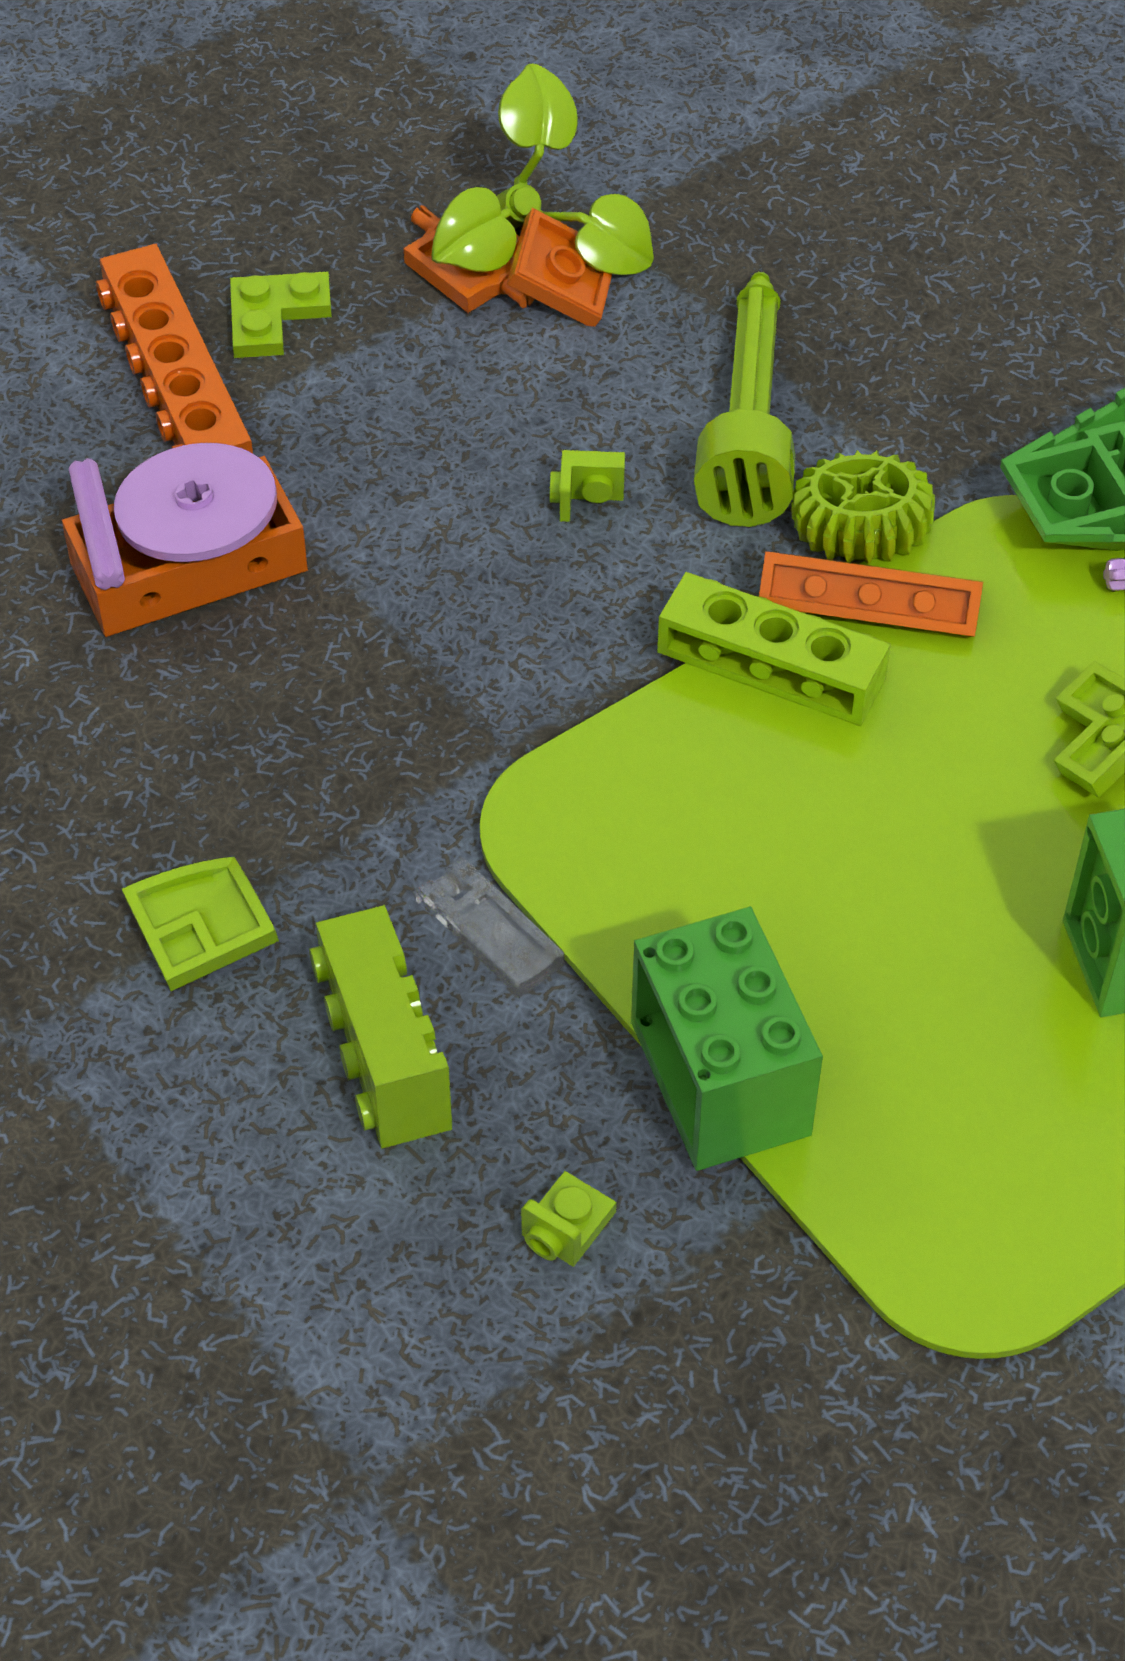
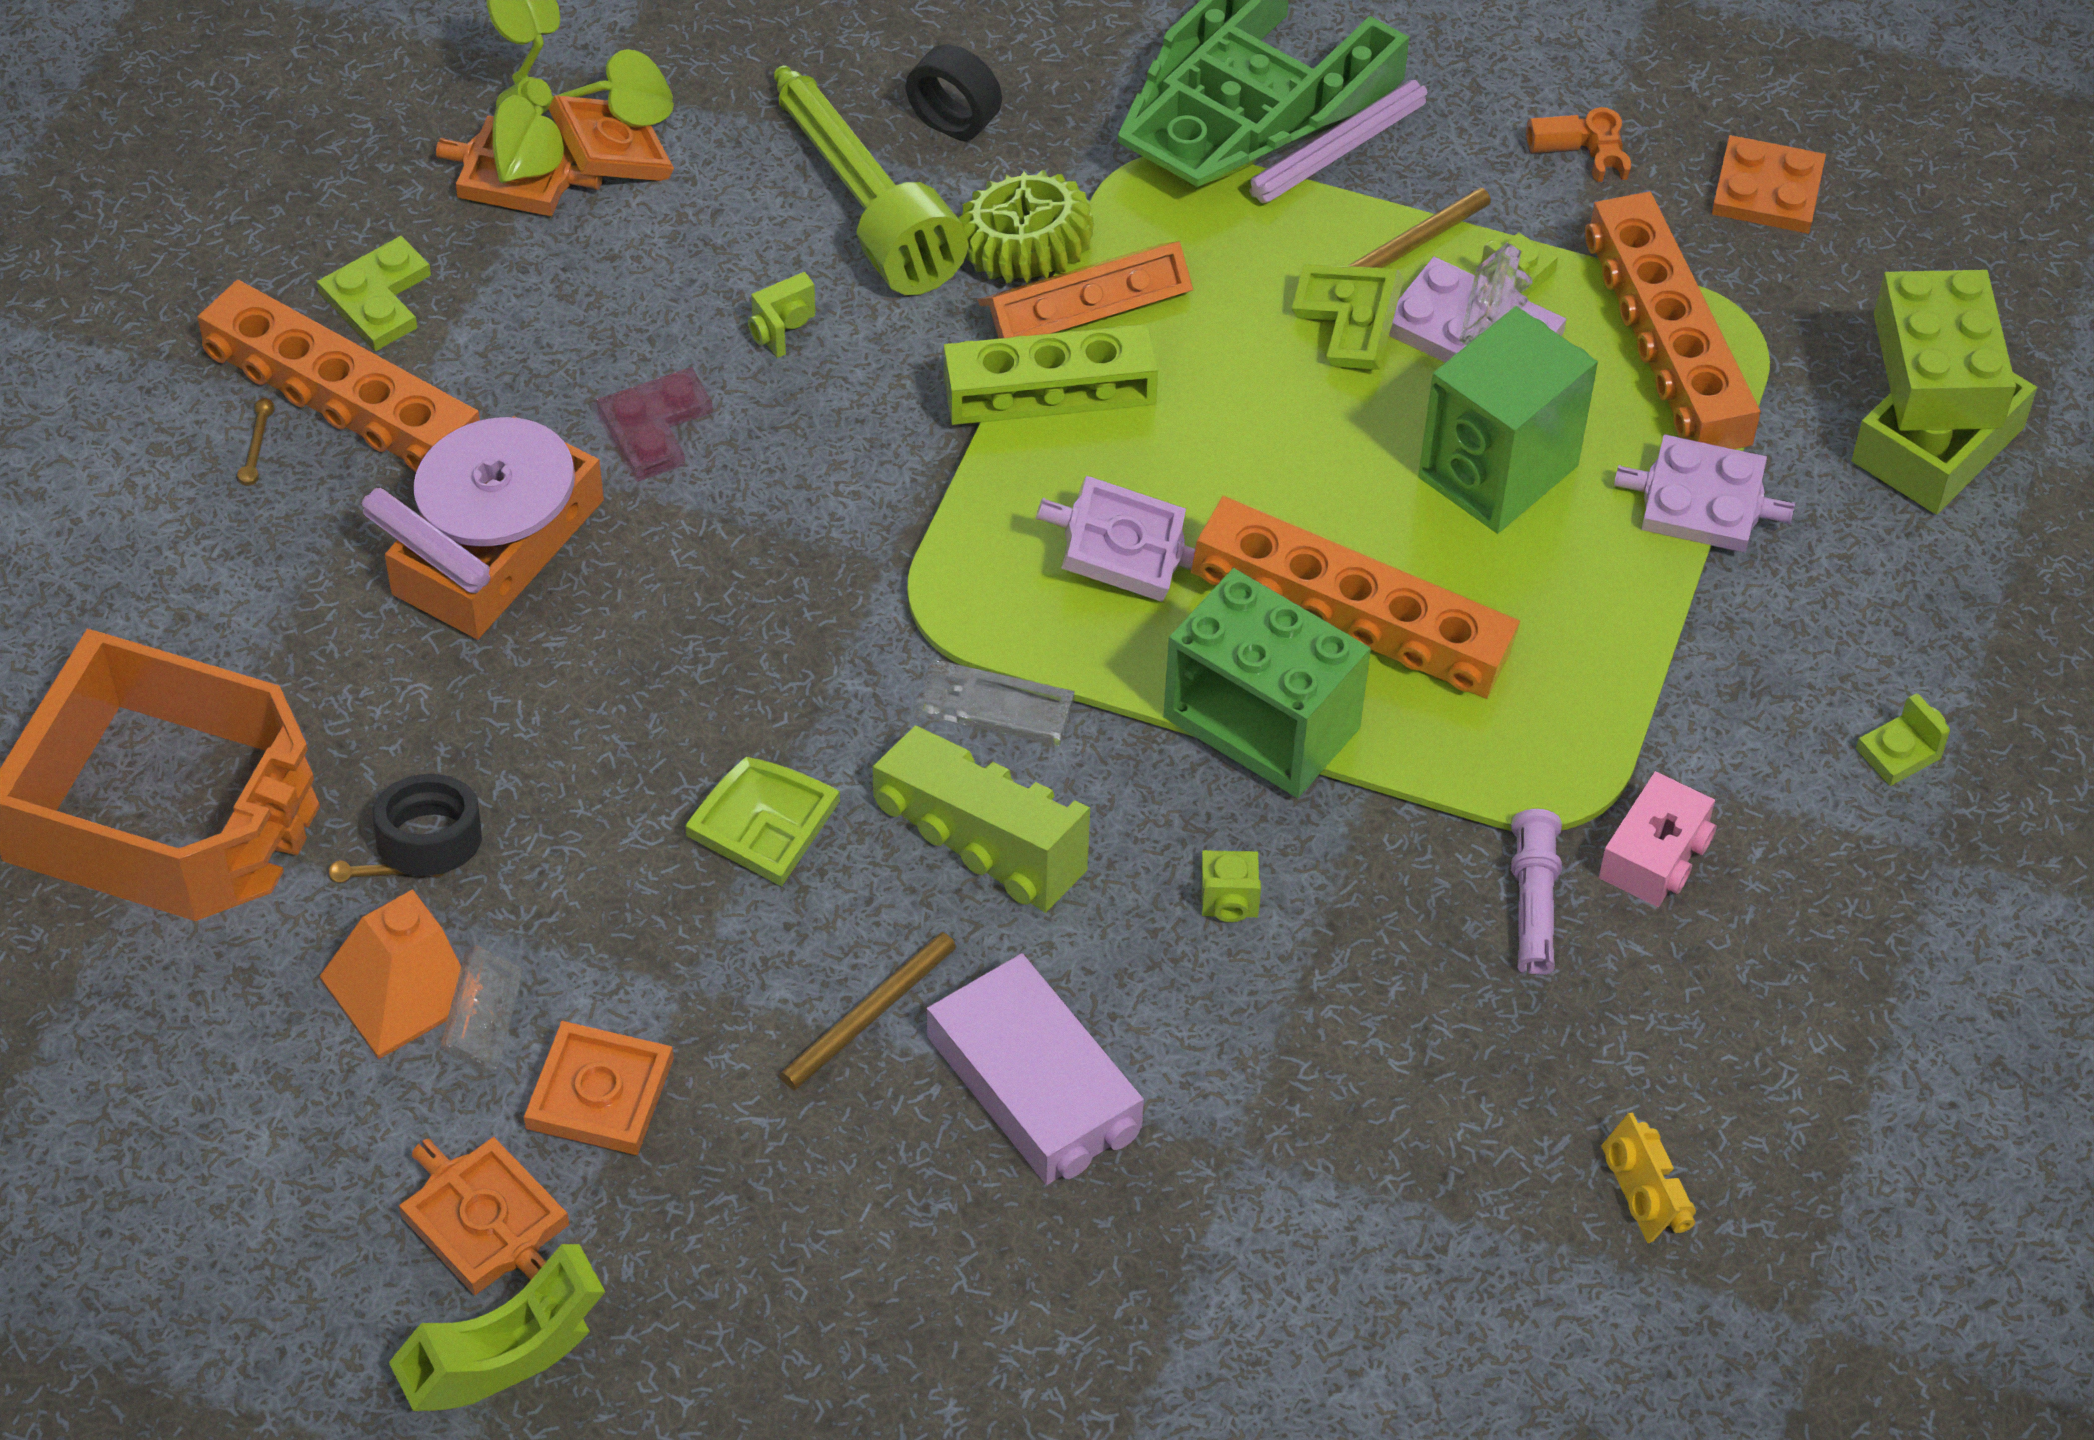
camera: 35 degrees left, 0 degrees up
none -> pearl gold hinge [237,398,275,486]
none -> clear pink plate [597,367,713,482]
none -> pearl gold bar [779,932,956,1091]
none -> black tyre [905,44,1003,141]
none -> lavender brick [927,953,1144,1185]
none -> lavender plate [1035,476,1195,602]
none -> orange brick [1191,496,1520,699]
none -> lavender pin [1511,809,1562,975]
none -> bright pink brick [1599,771,1717,907]

